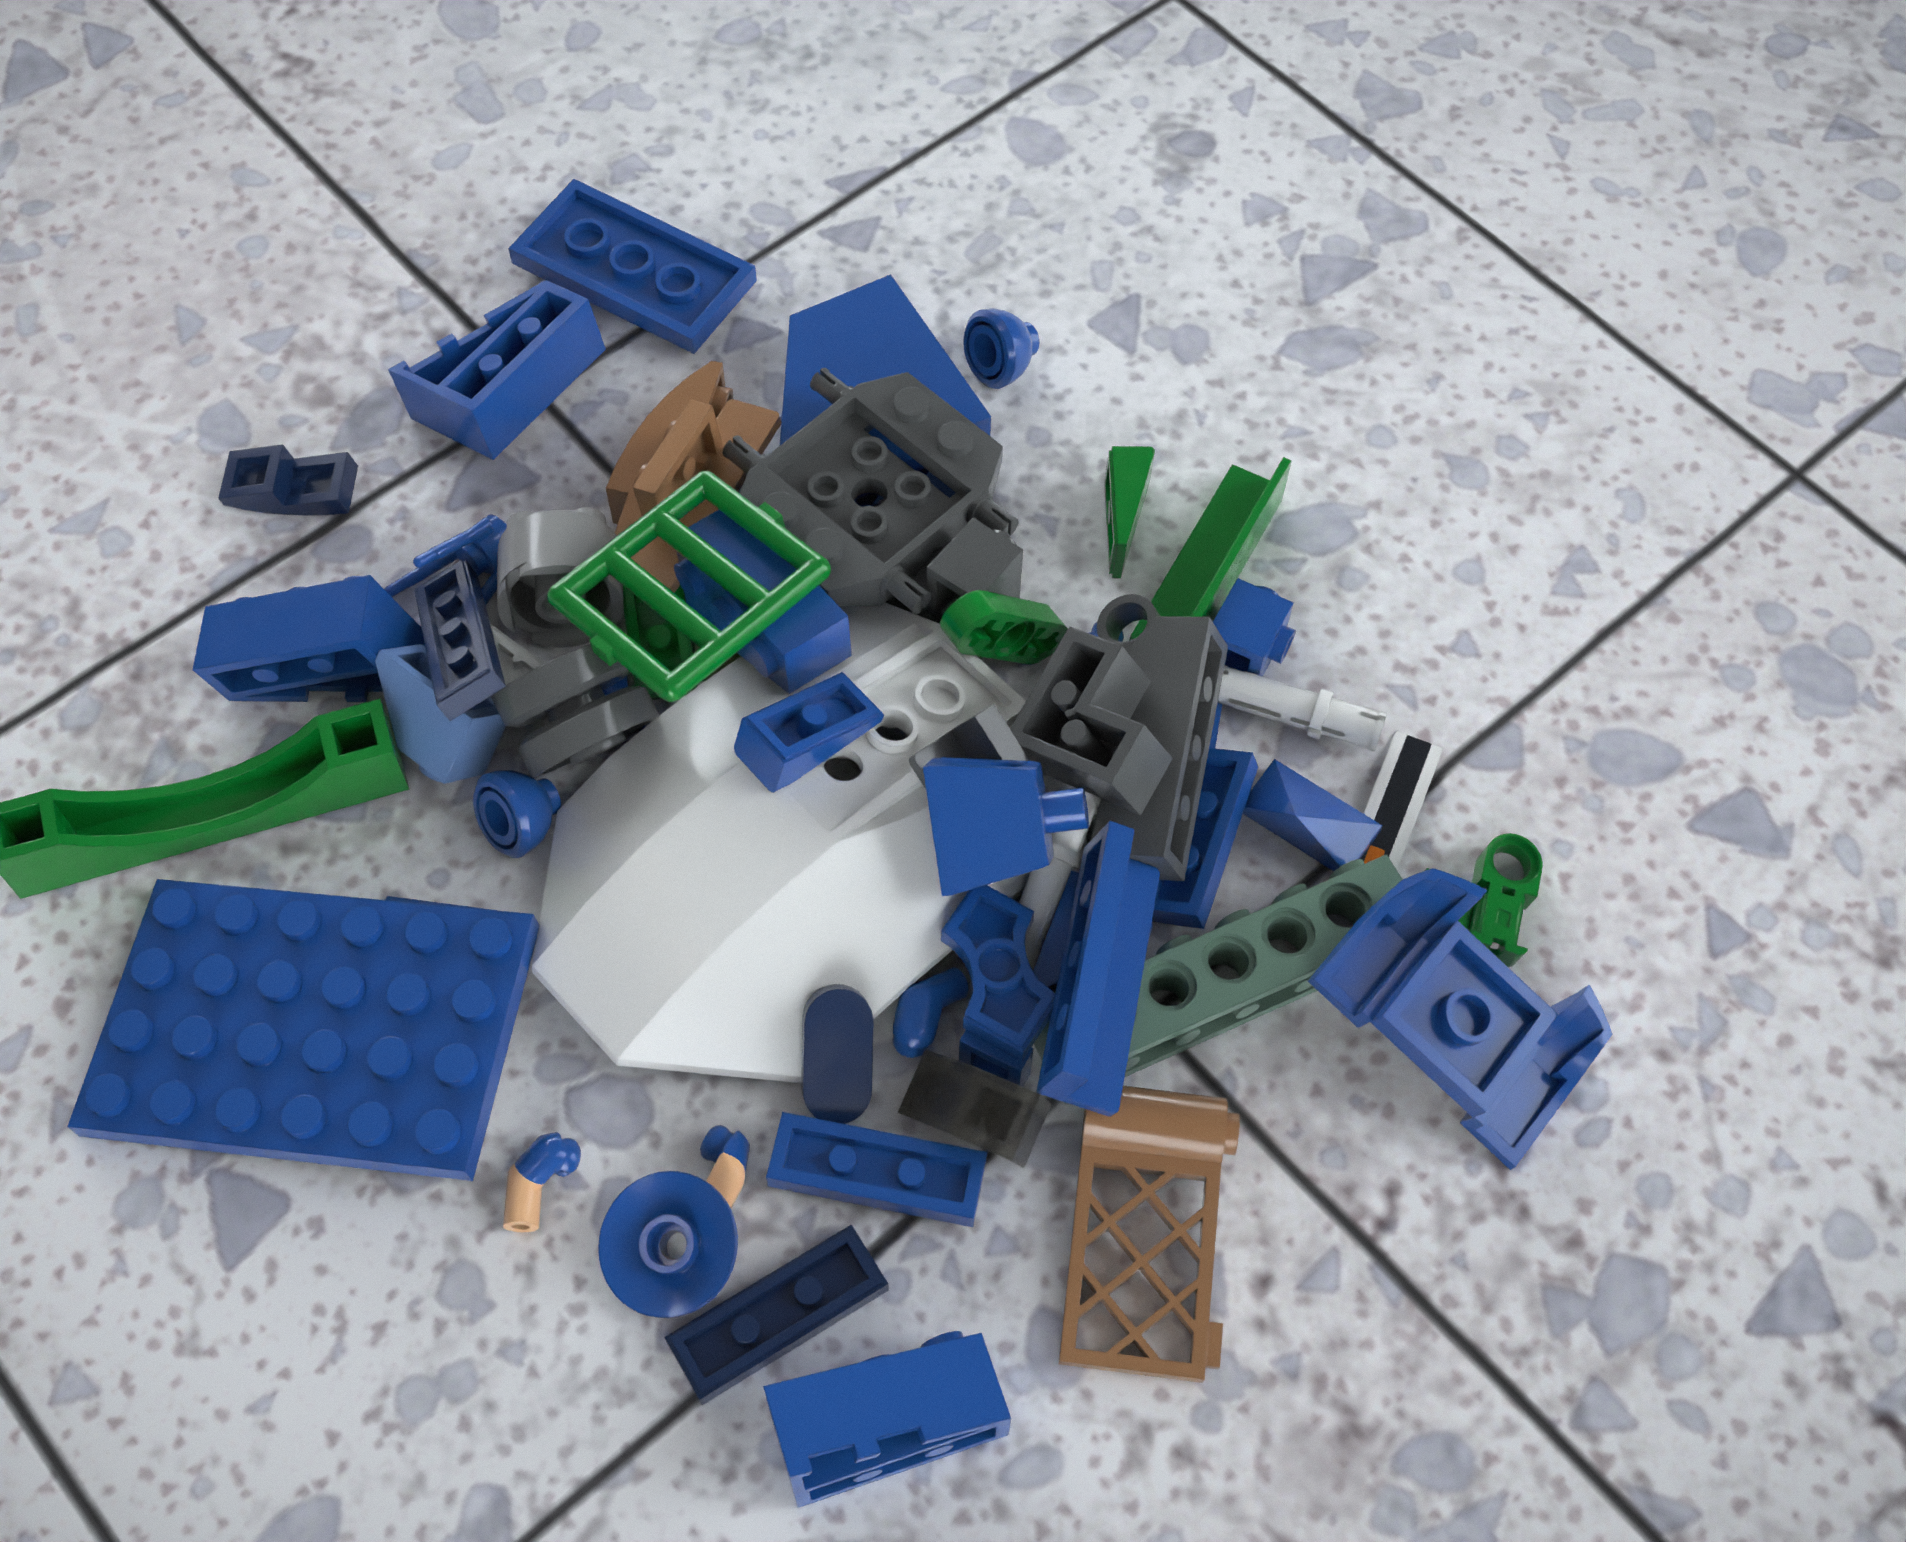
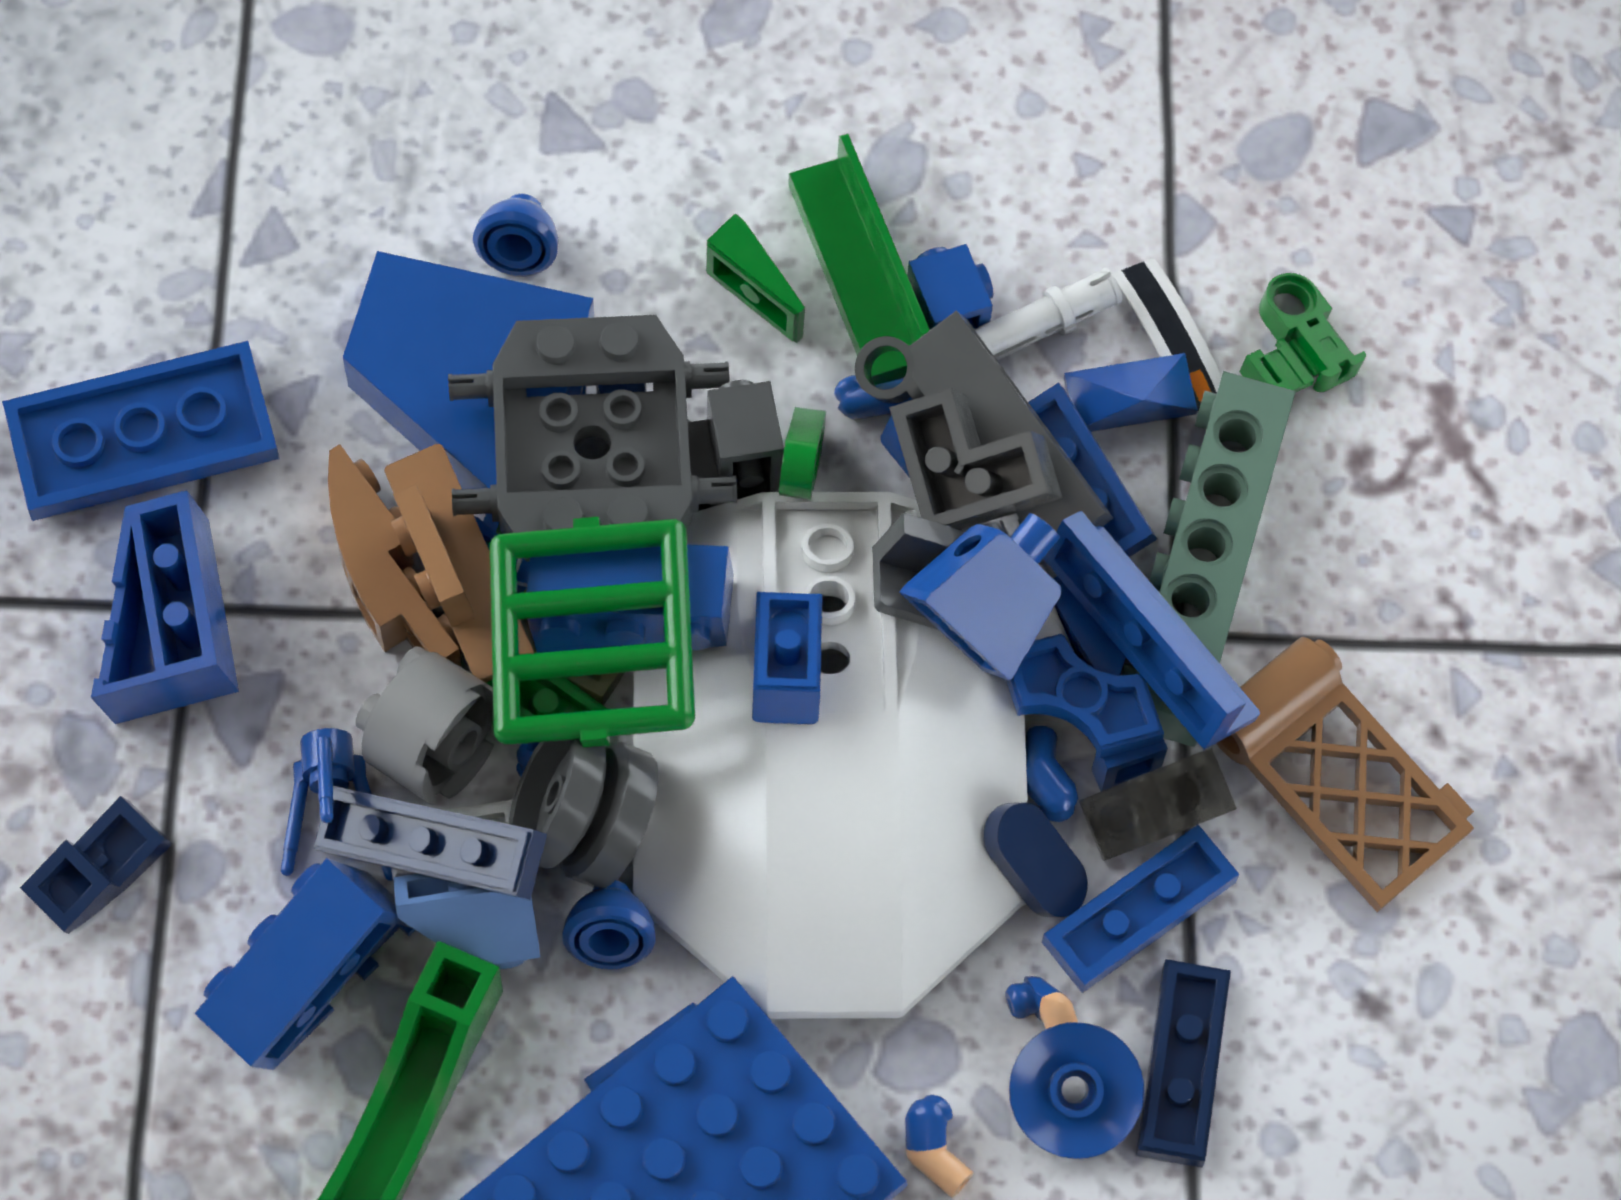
camera: 50 degrees left, 5 degrees up
blue wedge [763,1331,1011,1508] -> none
blue piece [1308,868,1613,1170] -> none

